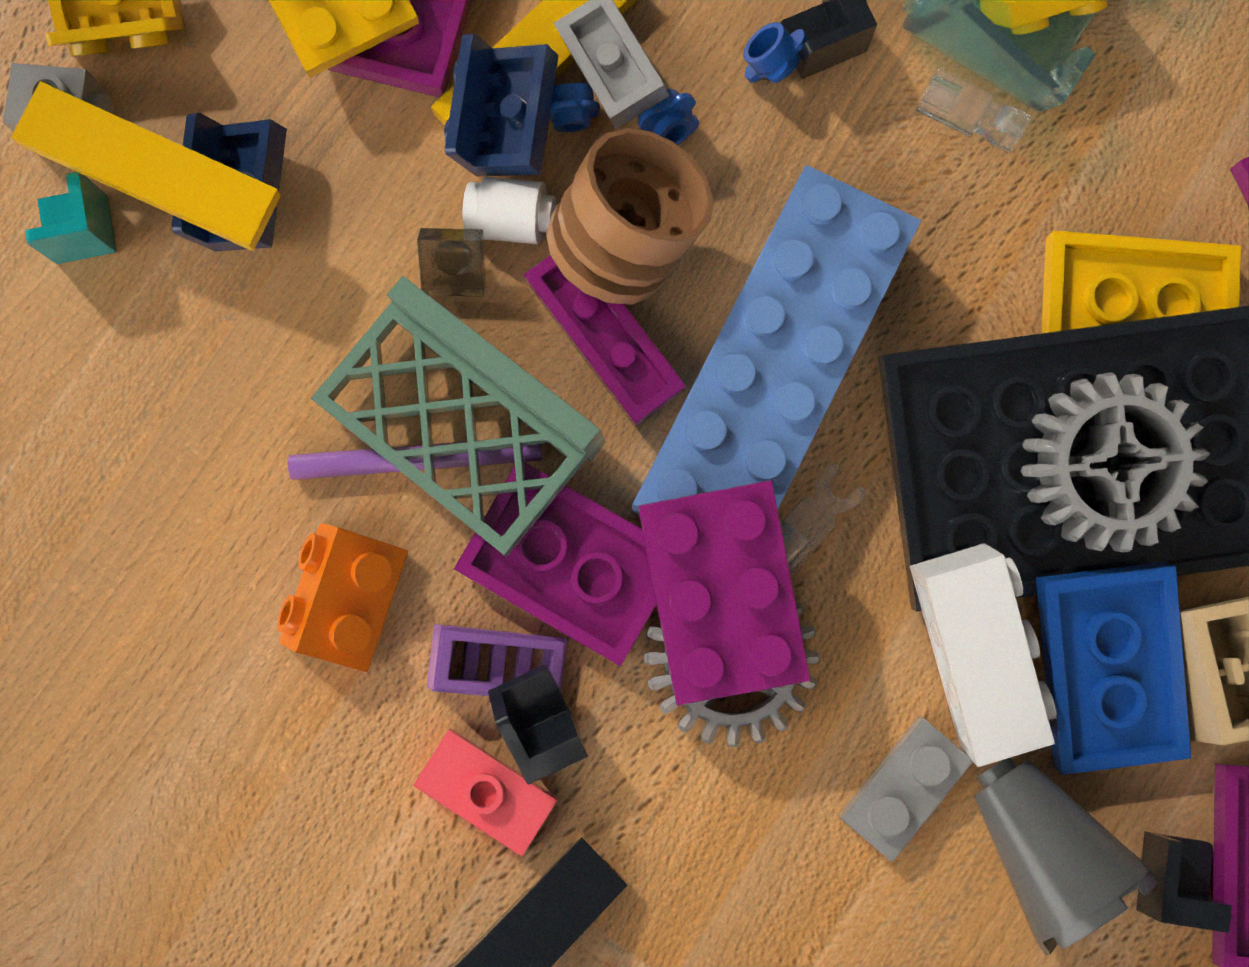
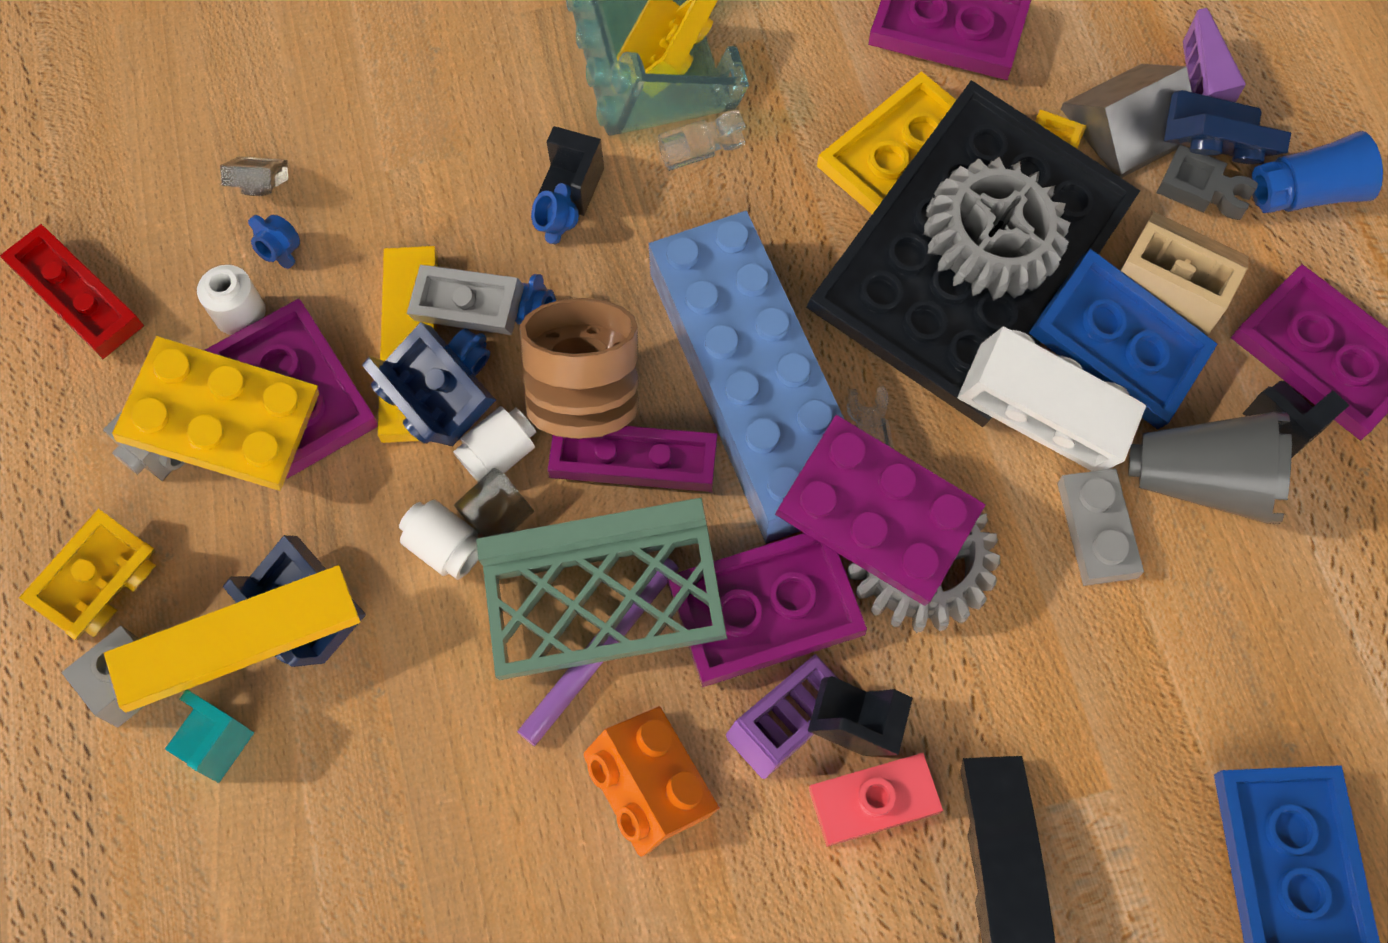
camera: 50 degrees left, 15 degrees down
none -> white brick [399,499,478,580]

